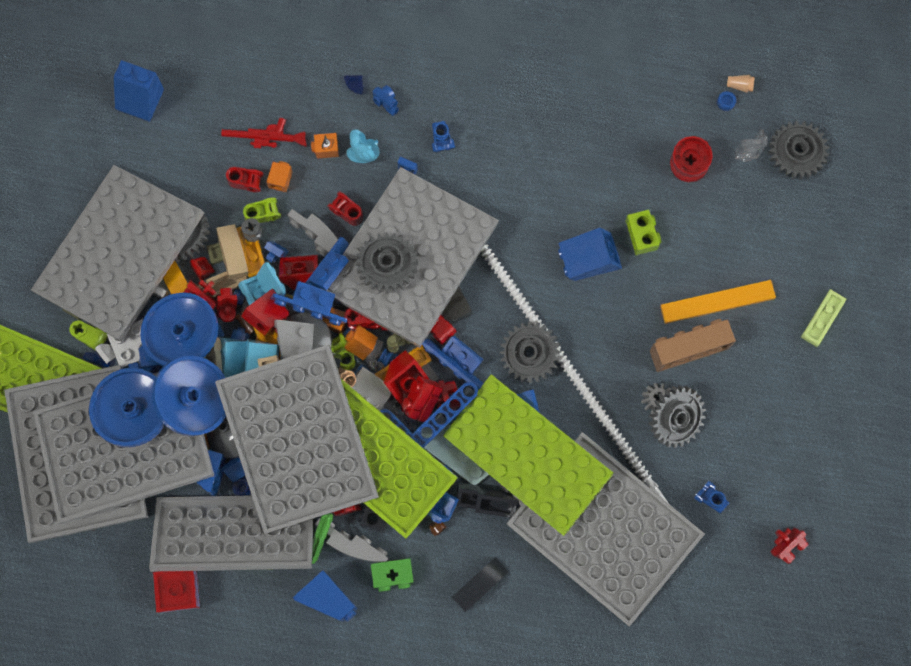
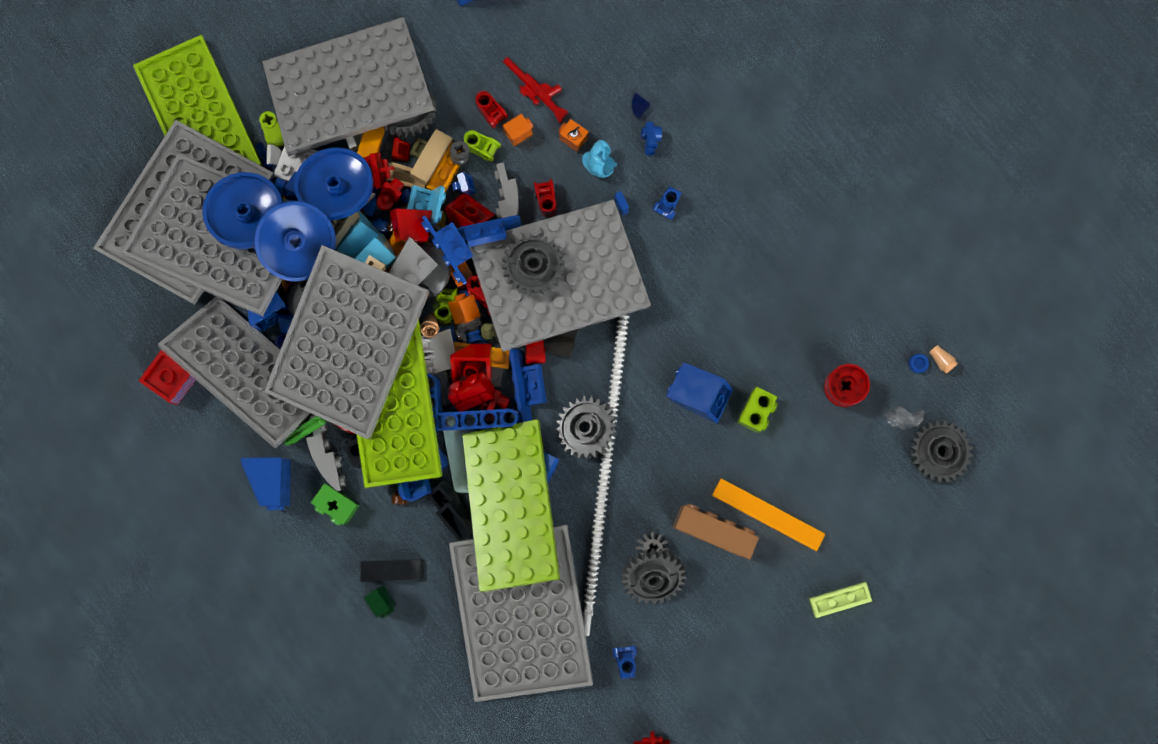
camera: 40 degrees right, 5 degrees up
none -> dark green brick [363,585,397,619]

